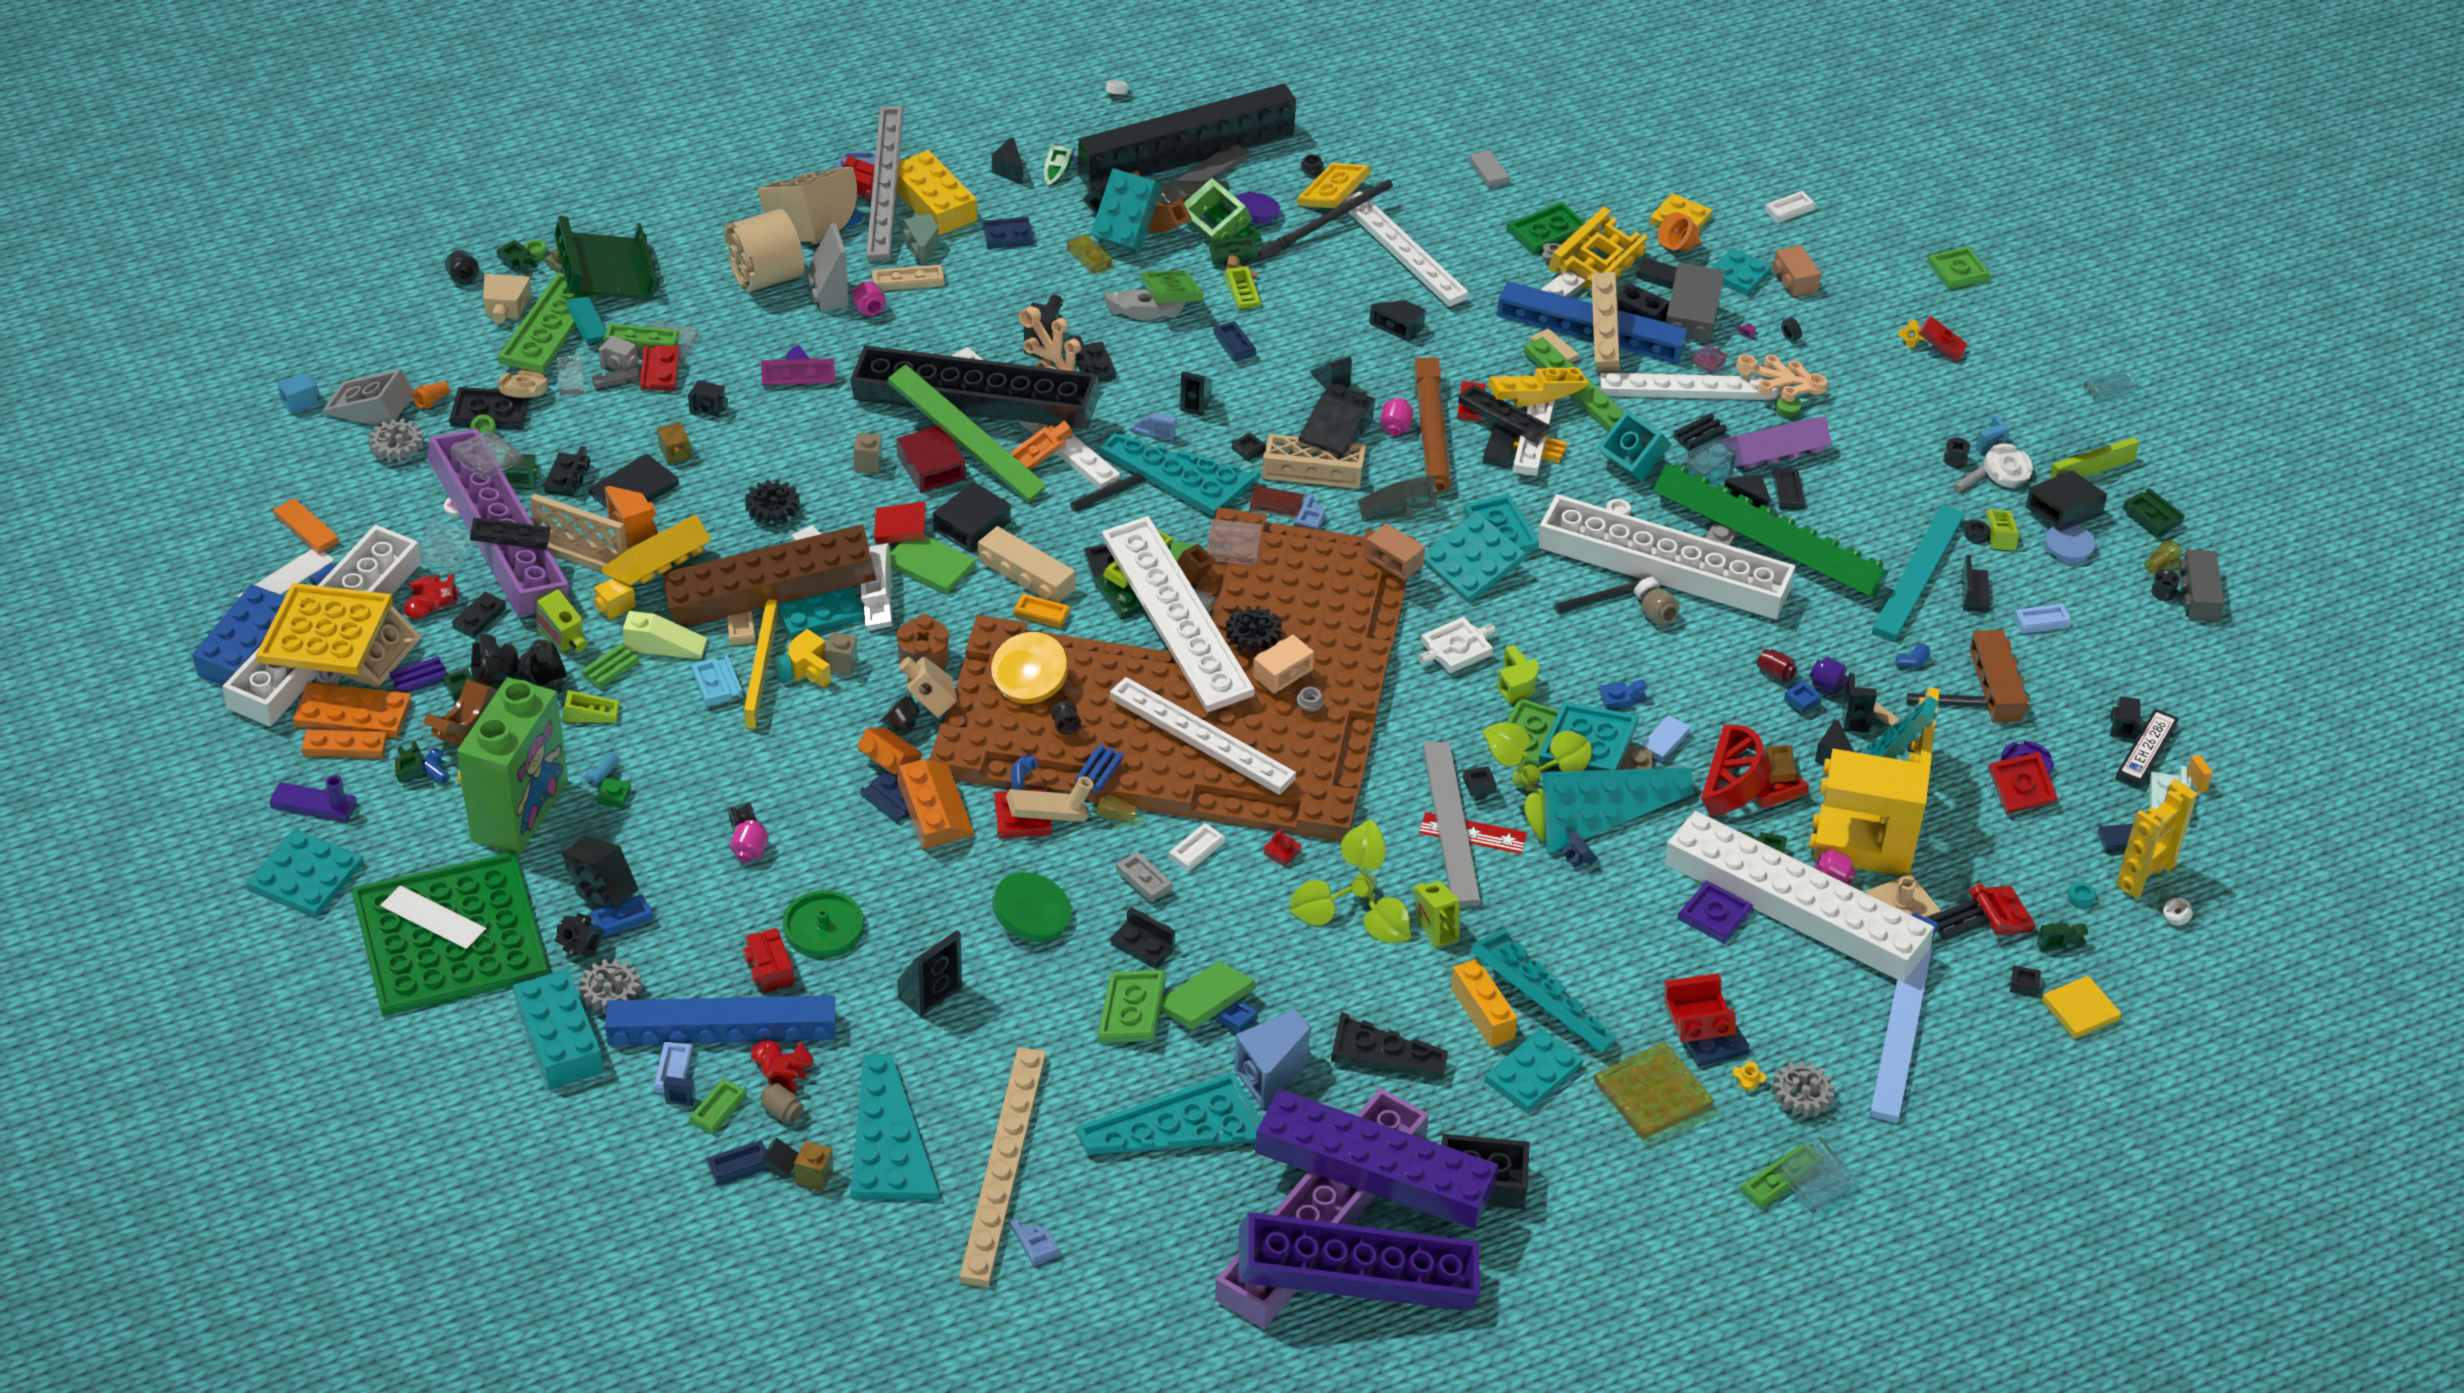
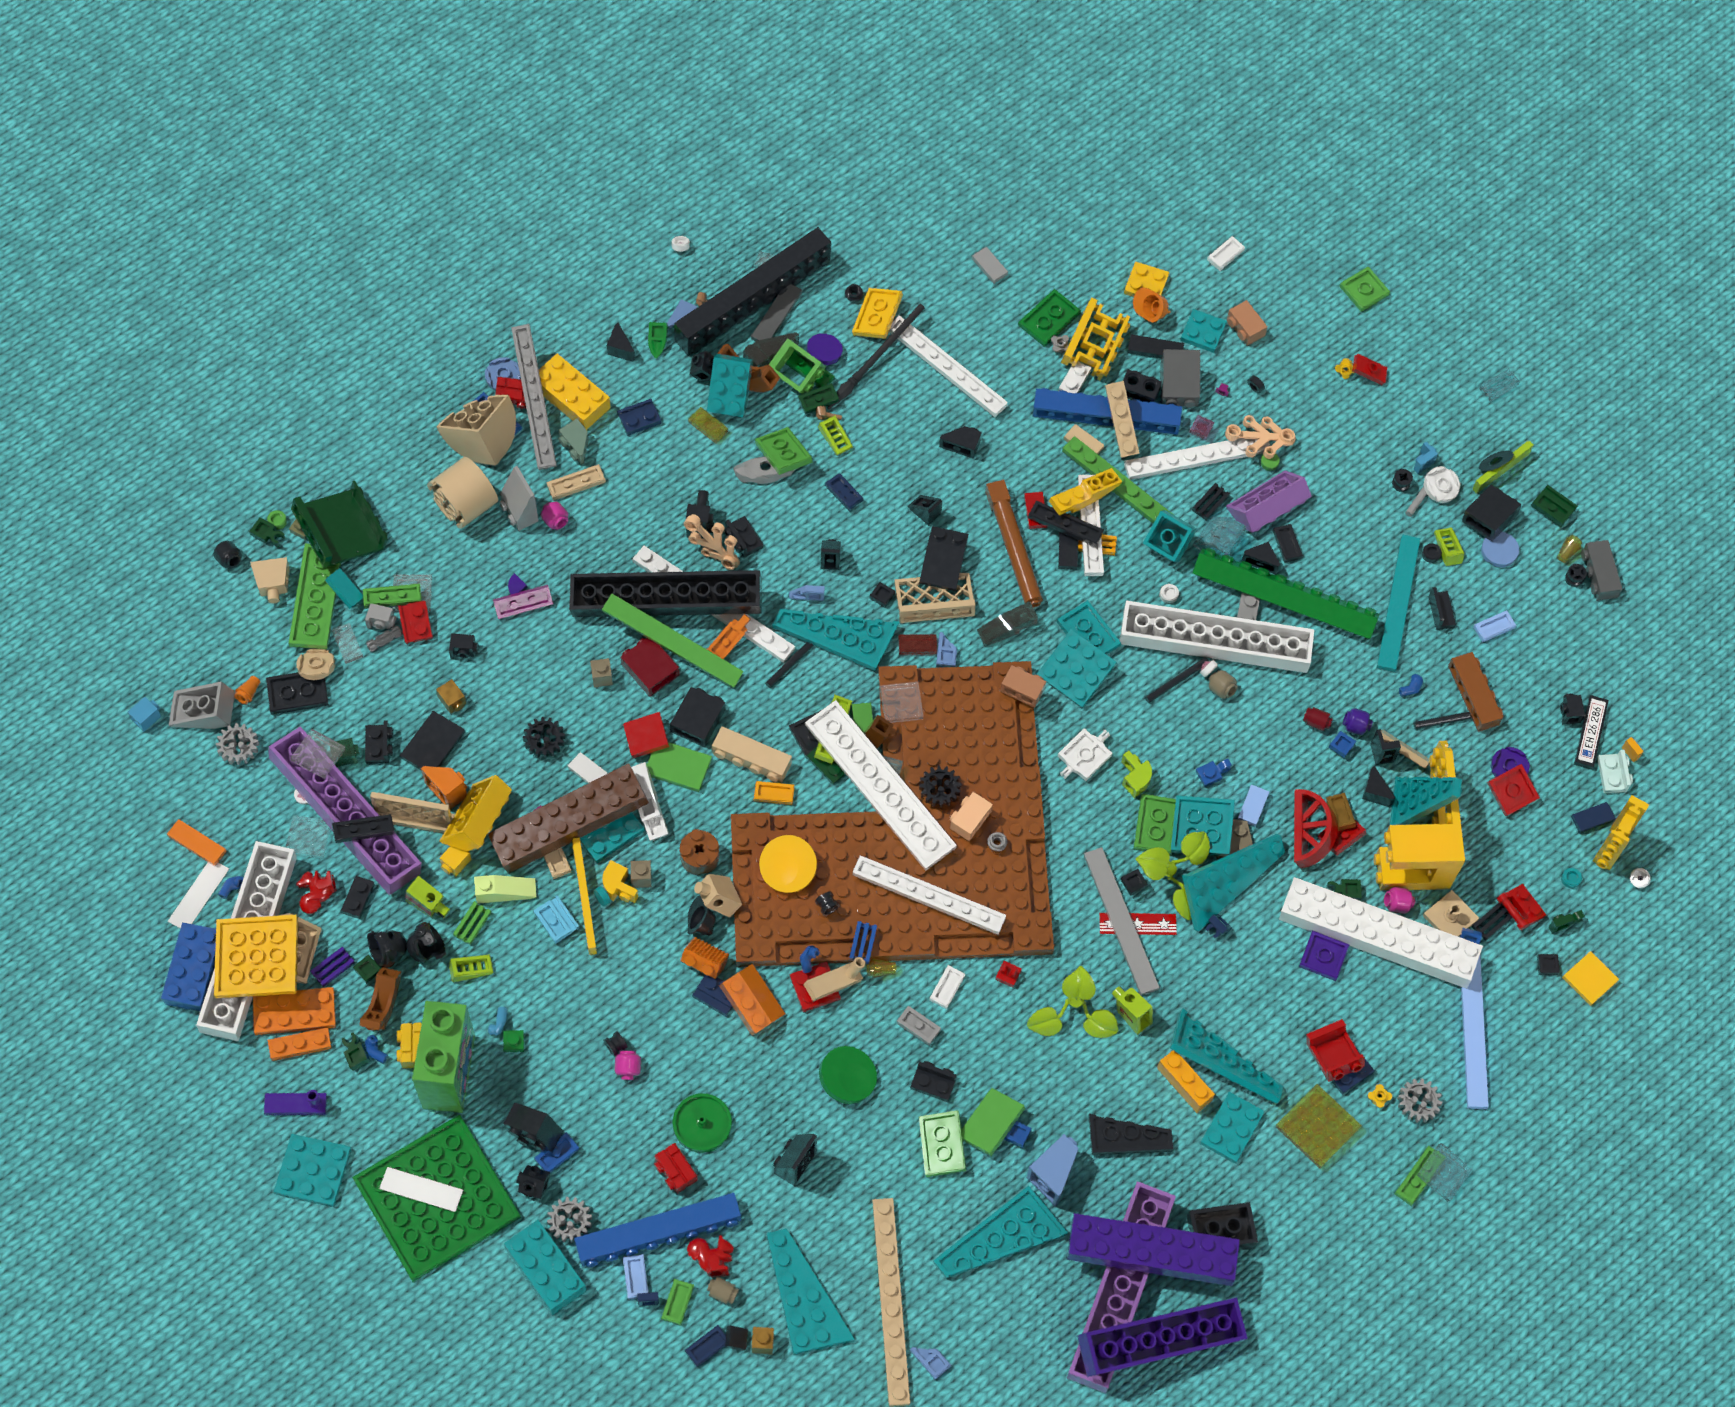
camera: 15 degrees left, 20 degrees up
bright green tile [470,415,497,441] -> none
dark pink head [1380,398,1414,436] -> none

